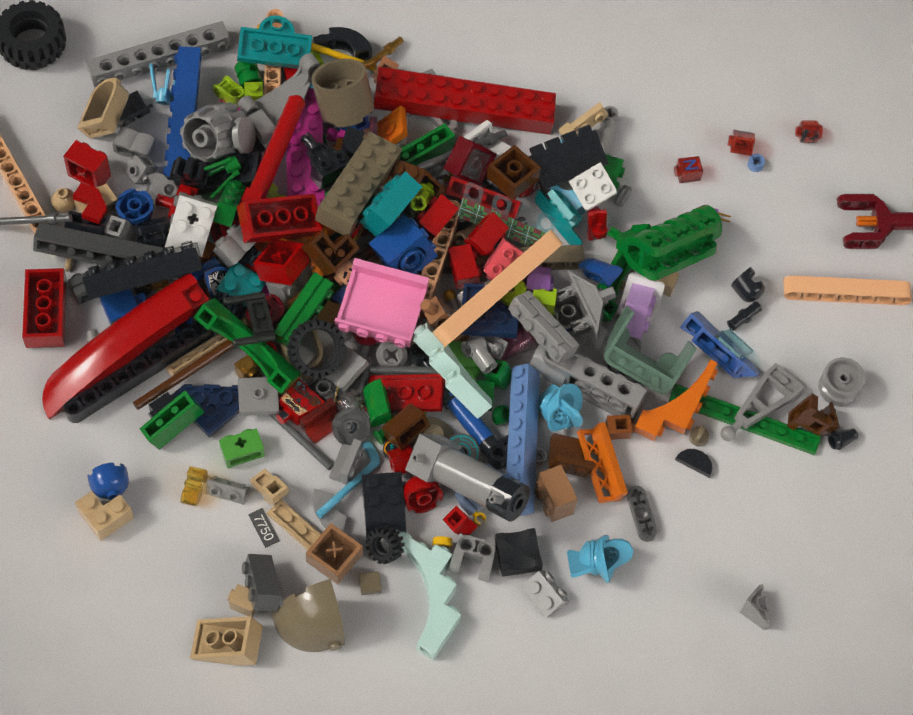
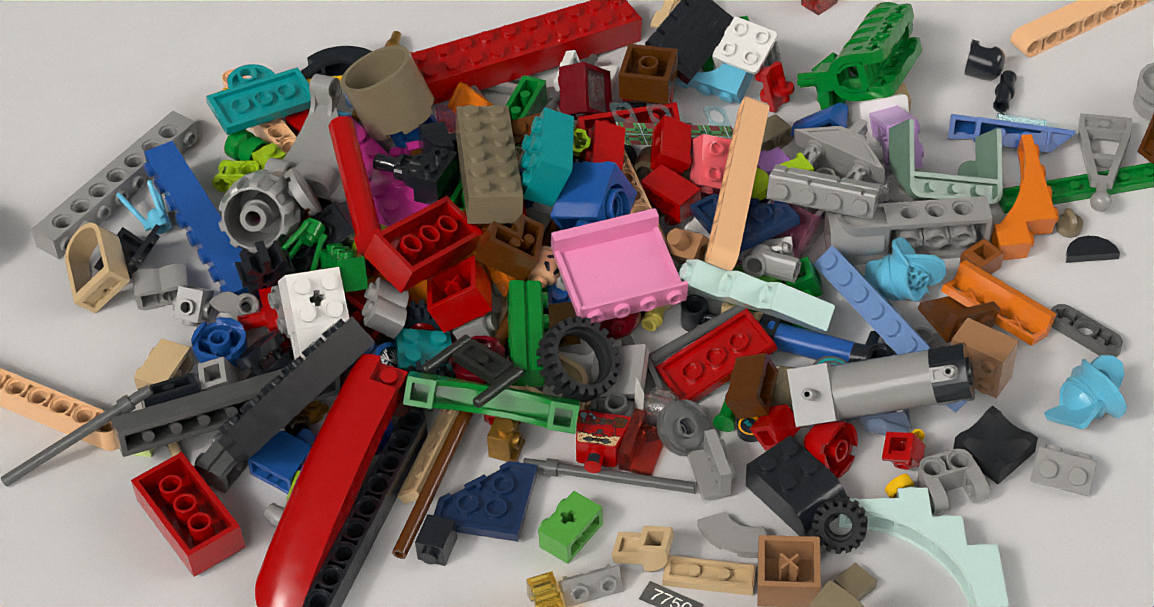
camera: 25 degrees left, 15 degrees down
tan brick [51,188,75,212] -> none
red brick [63,140,111,188] -> none
red tile [73,183,107,224] -> none
green brick [139,391,205,450] -> none
light grey plate [238,377,279,416] -> none
medium azure piece [316,441,380,518] -> none
green brick [363,379,393,428] -> none
light grey gear [376,341,407,366] -> none
green tile [492,404,510,425] -> none
teal plate [535,189,584,246] -> none

